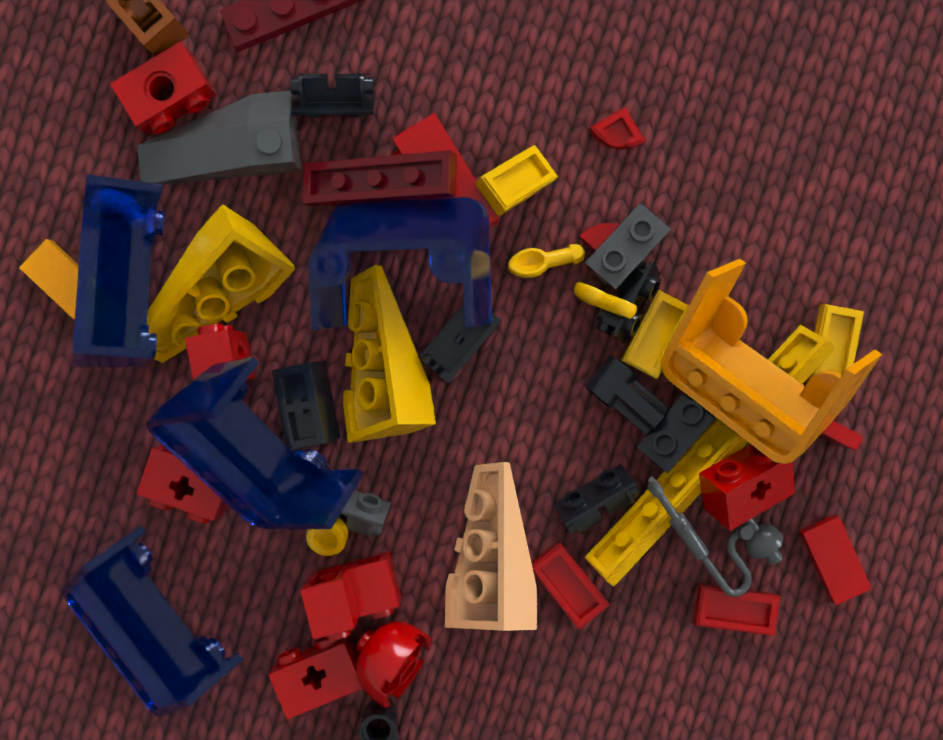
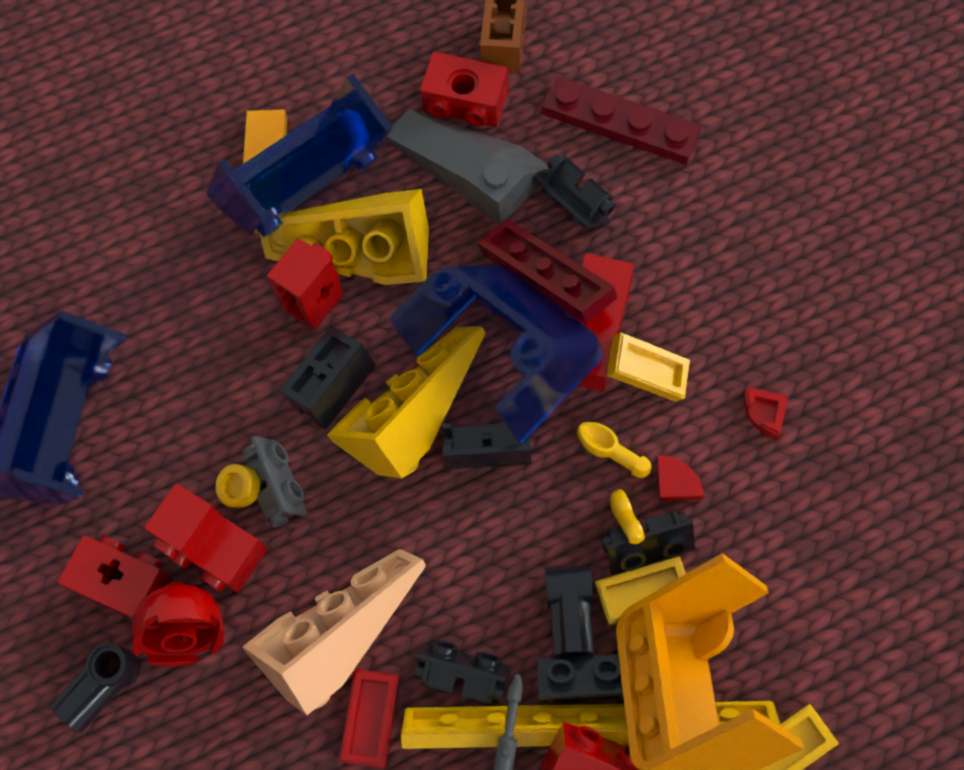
camera: 50 degrees right, 20 degrees down
red brick [136,444,240,523] -> none
clear blue windscreen [146,357,364,529] -> none
dark grey hinge [585,203,671,290] -> none

